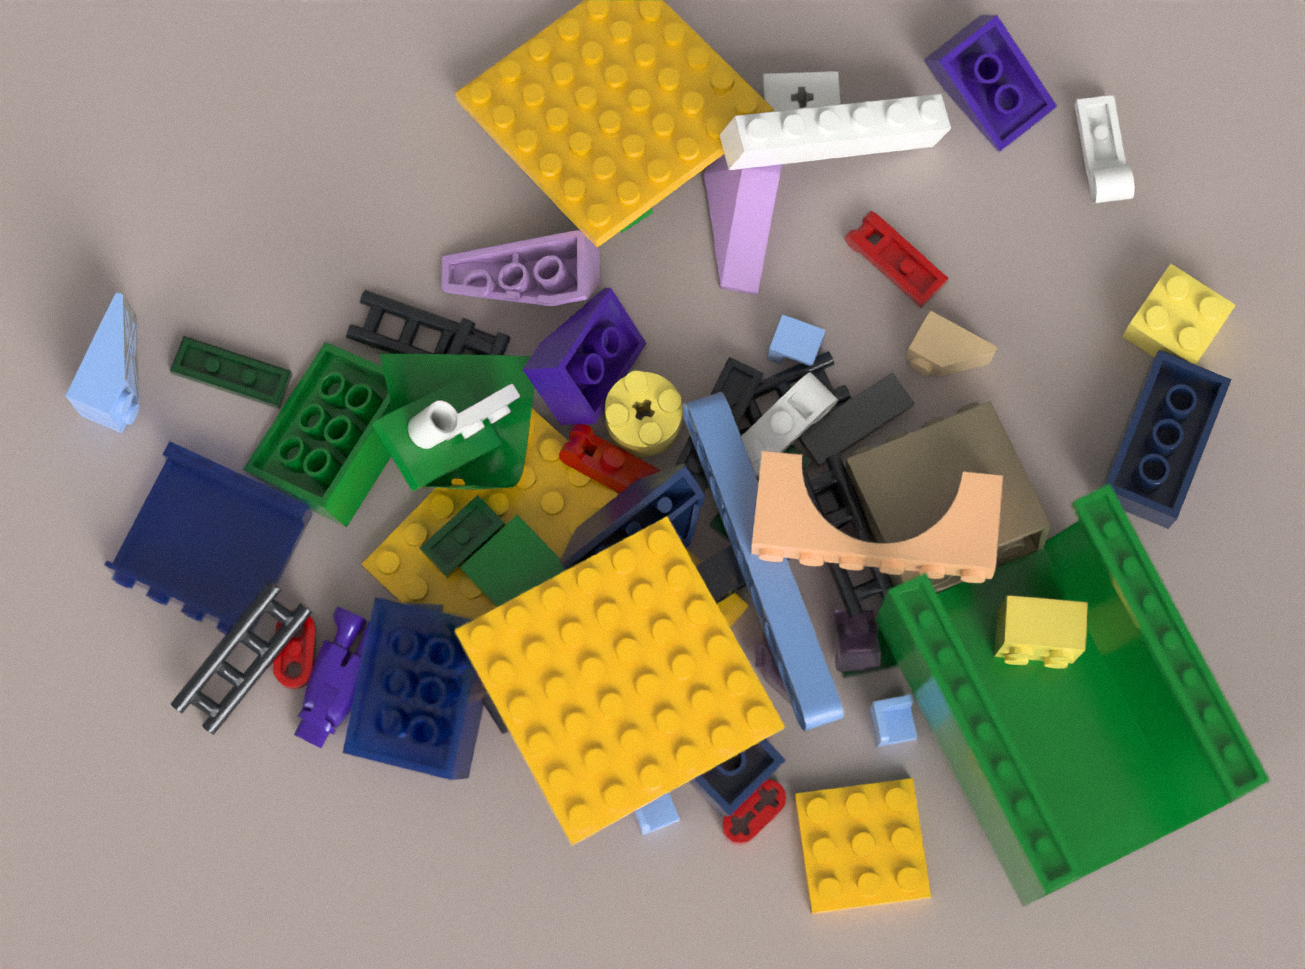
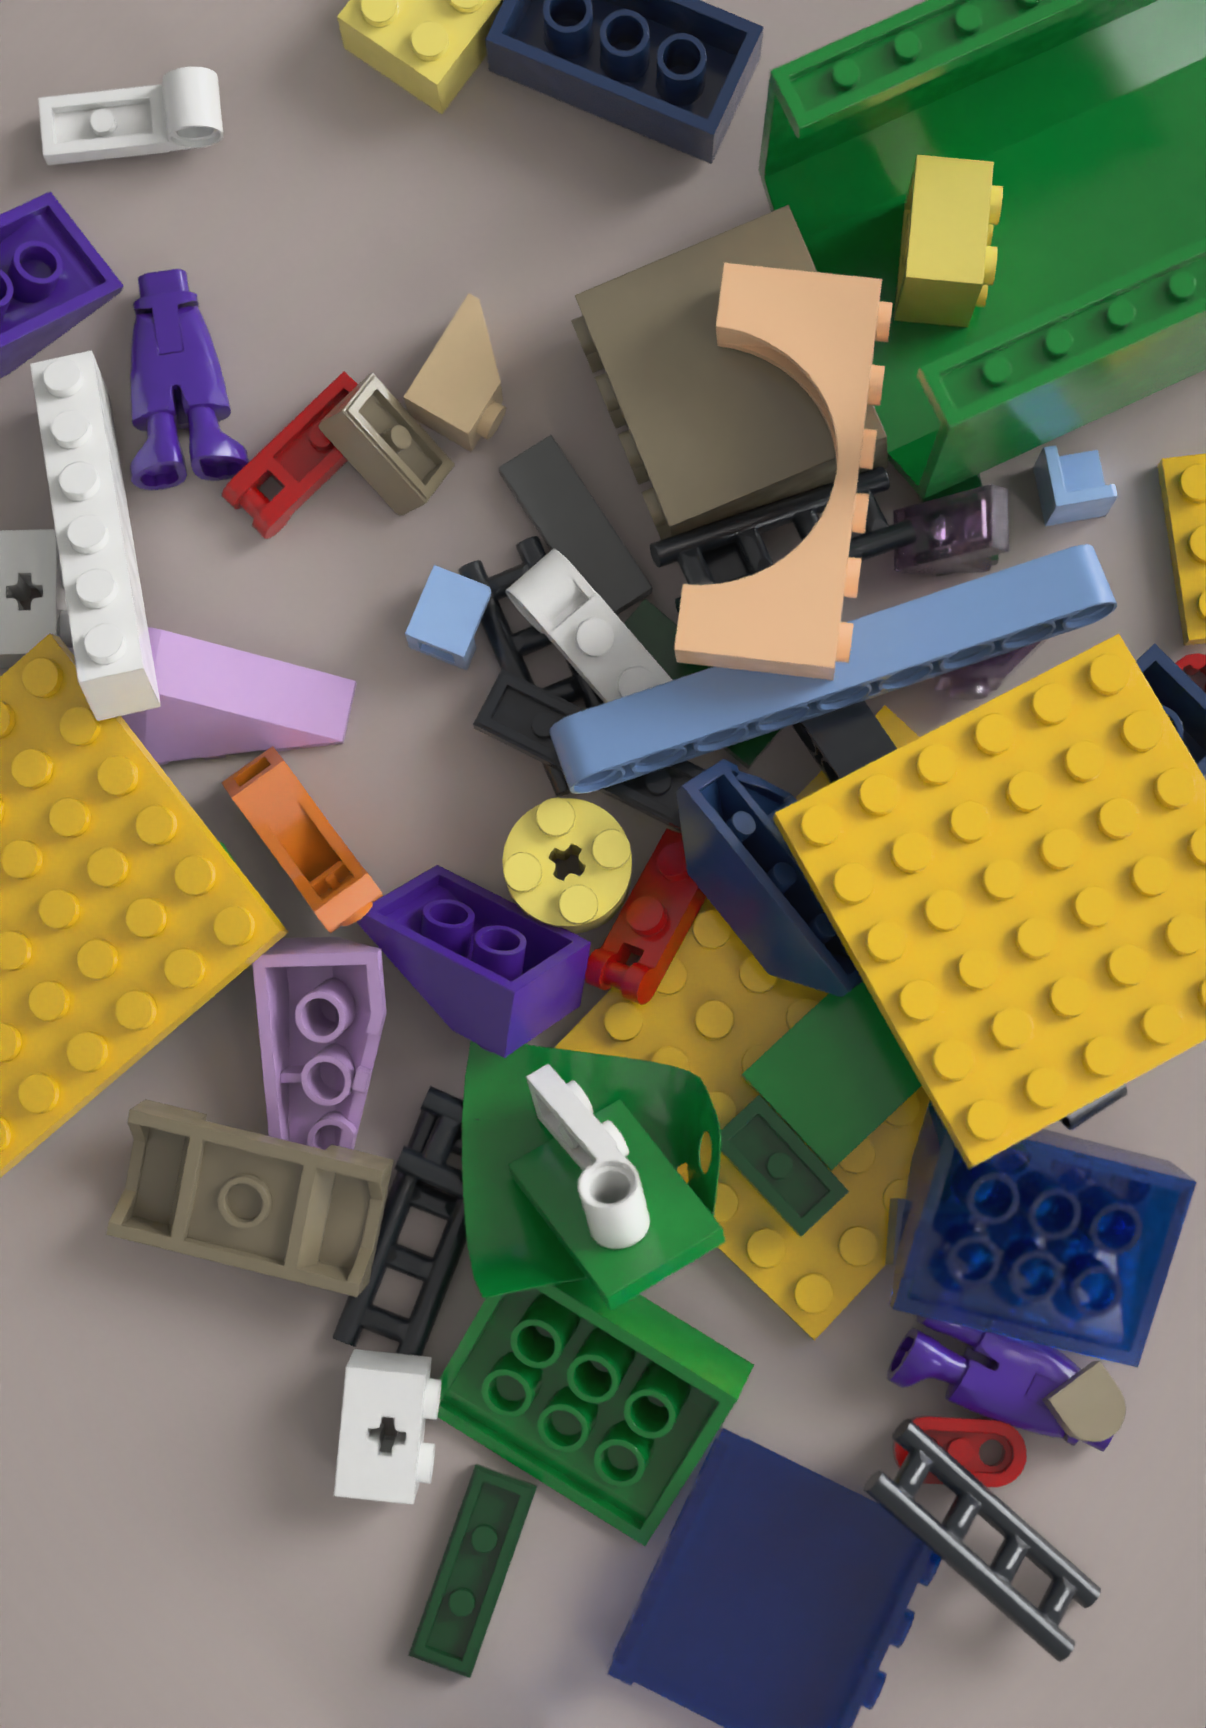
camera: 85 degrees left, 5 degrees up
none -> dark tan piece [106,1099,394,1297]
none -> dark purple piece [130,269,248,490]
none -> orange arch [221,746,383,934]
none -> dark tan slope [318,373,455,515]
none -> white brick [334,1349,441,1505]
none -> dark tan tile [1042,1361,1126,1442]

